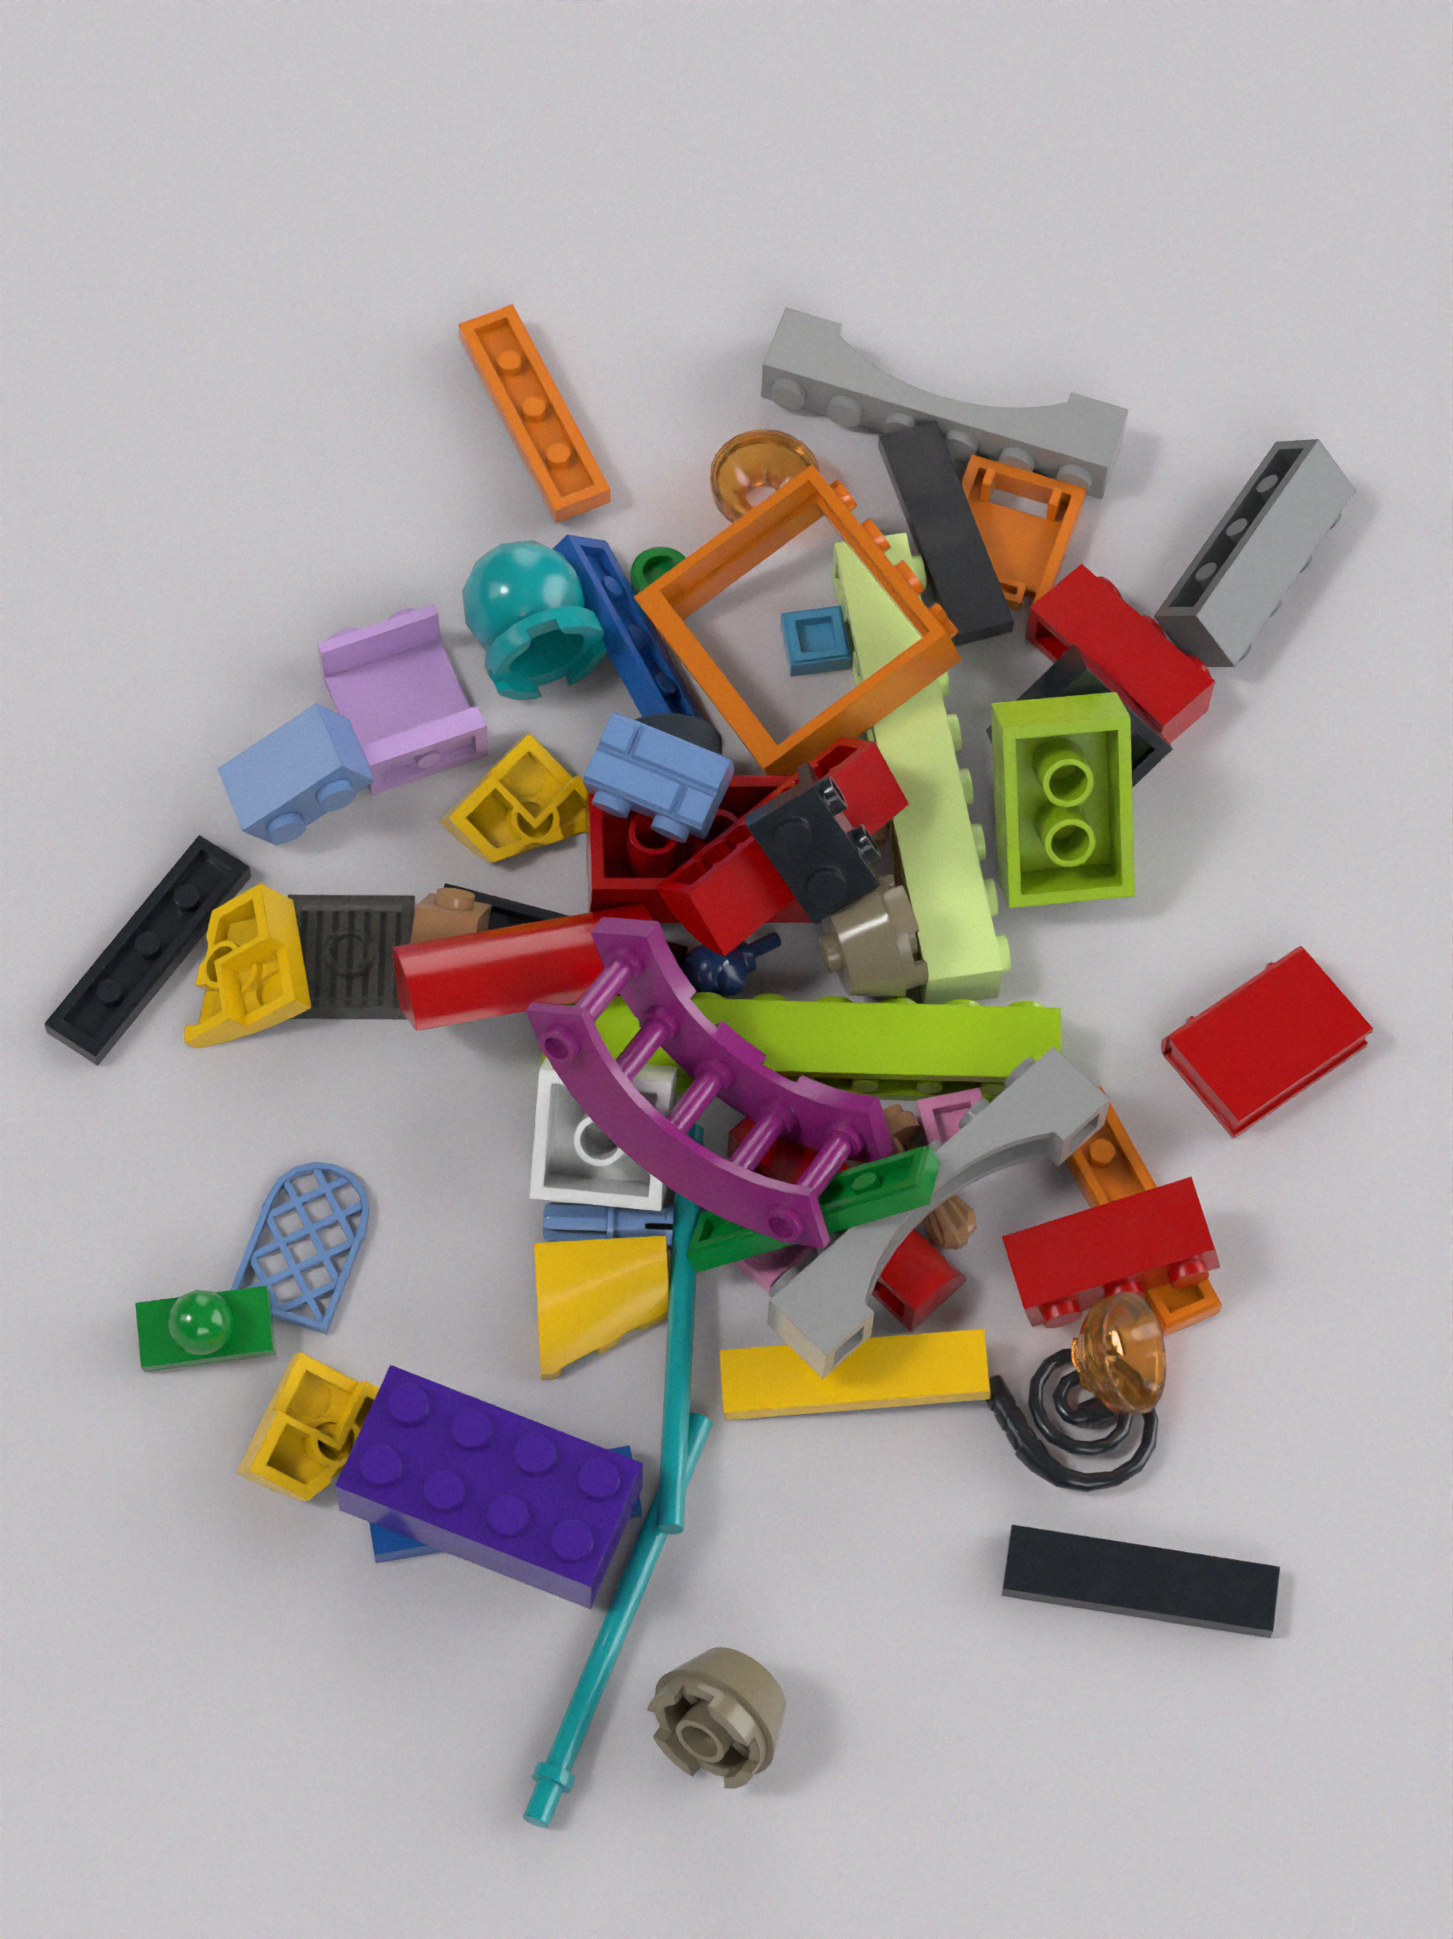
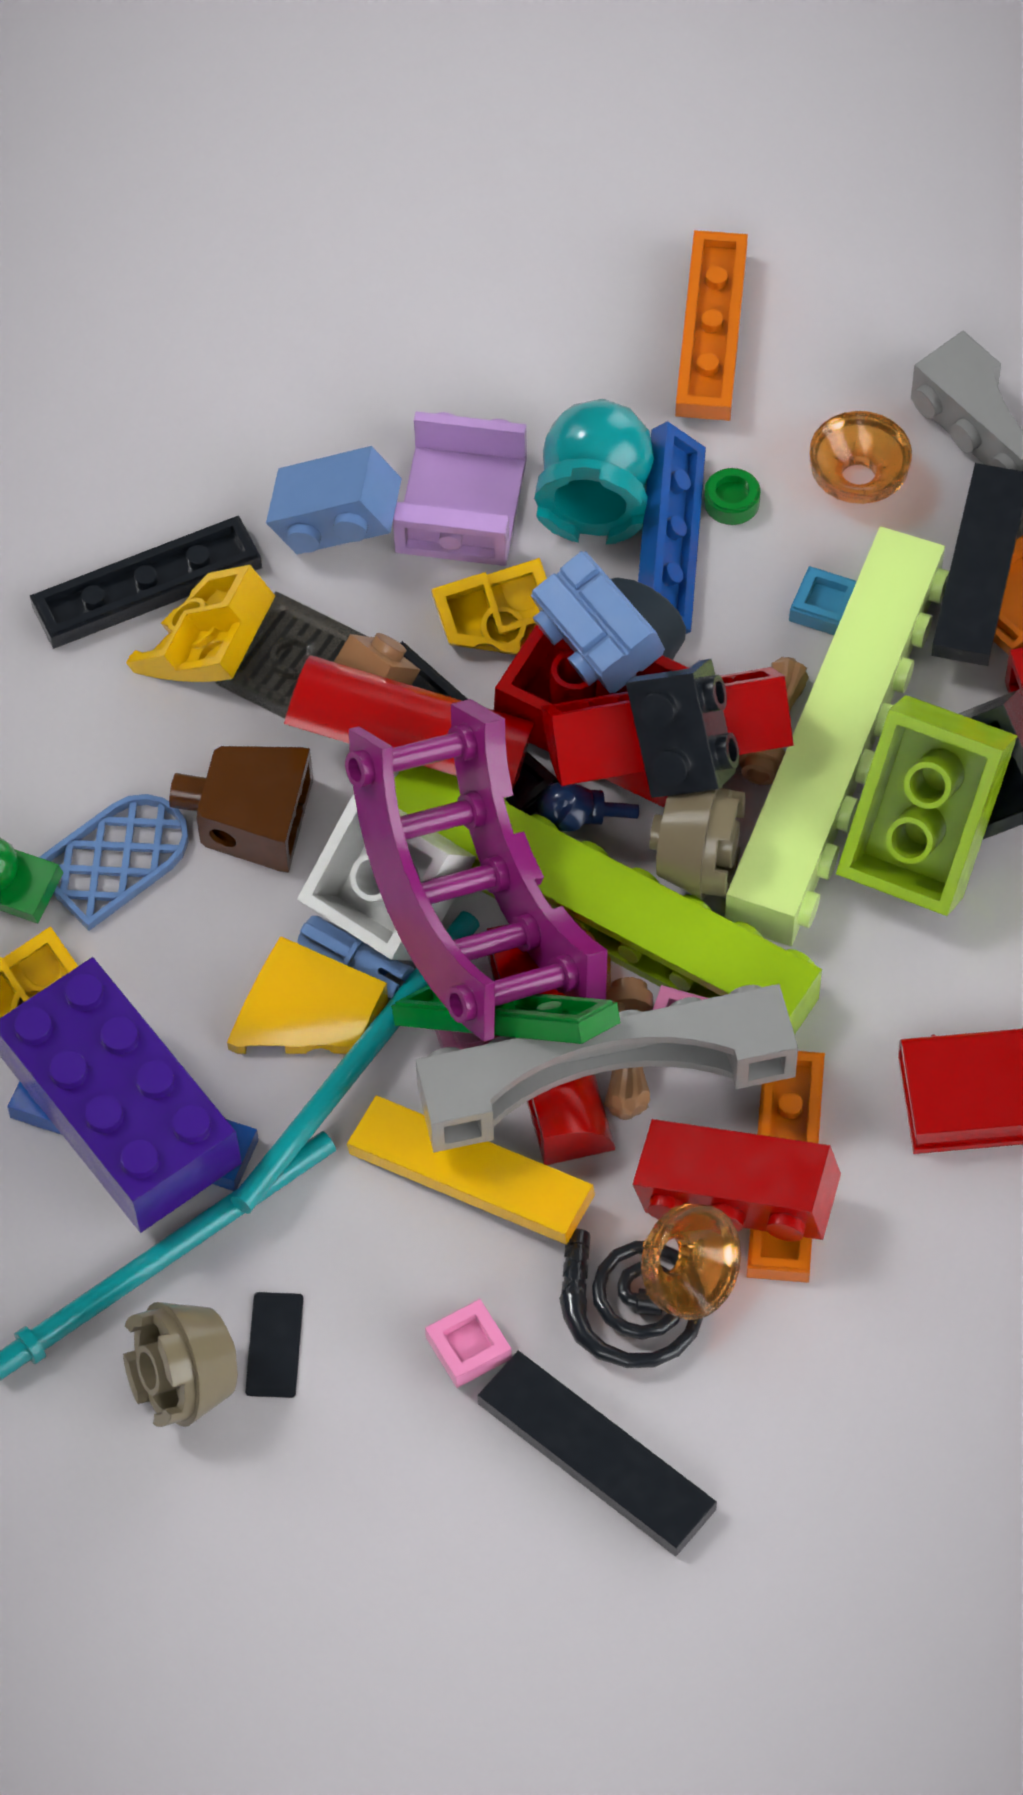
camera: 35 degrees right, 5 degrees down
orange window [634,464,962,775] -> none
none -> reddish brown torso [169,746,313,873]
none -> black sticker [245,1292,304,1398]
none -> bright pink plate [425,1299,512,1388]

